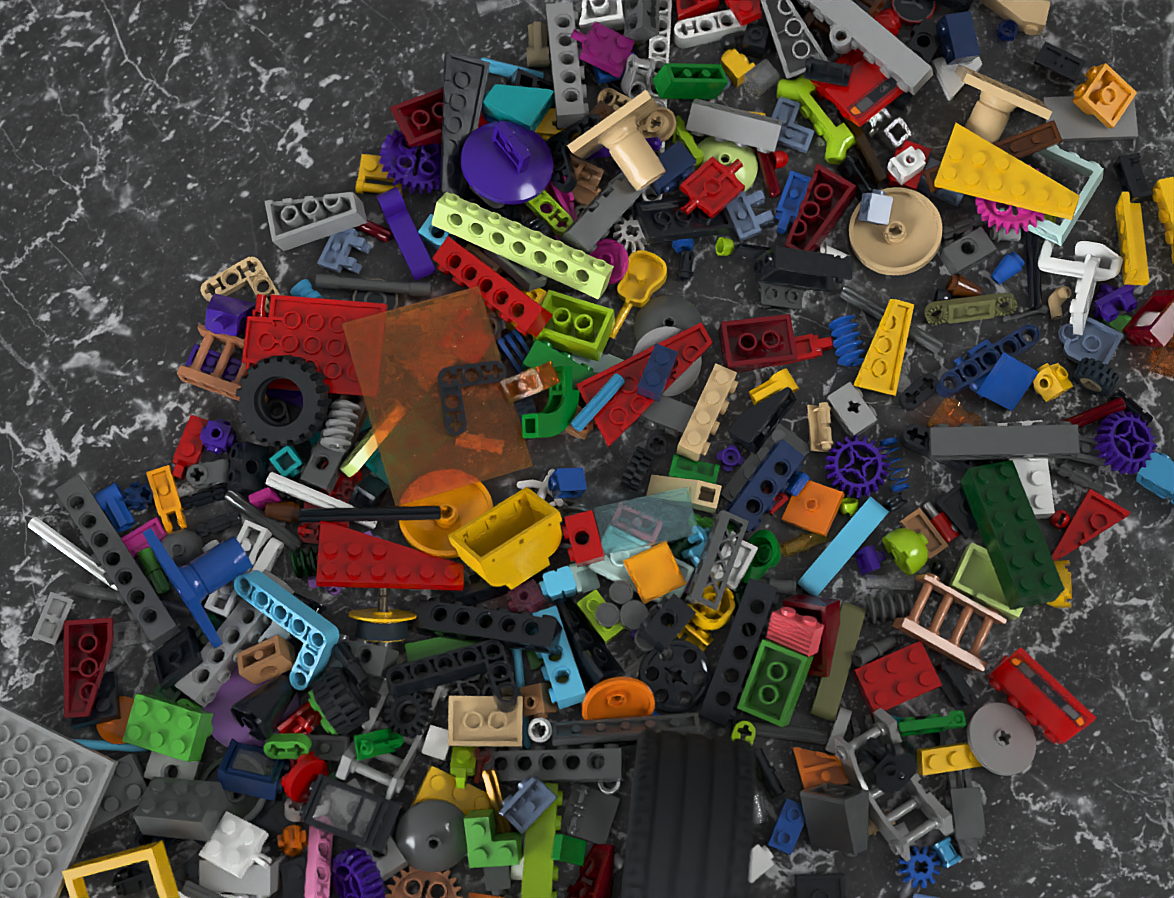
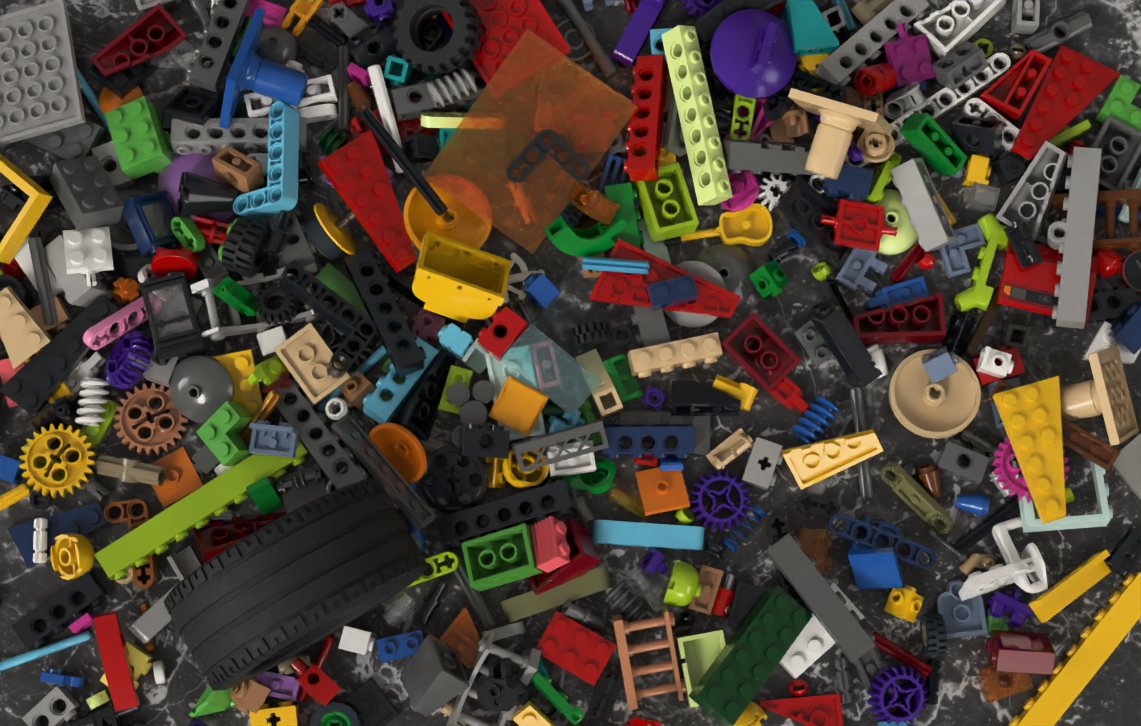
camera: 50 degrees right, 5 degrees up
none -> green brick [749,259,790,298]
none -> red wheel [855,62,897,96]
none -> black brick [951,114,1003,155]

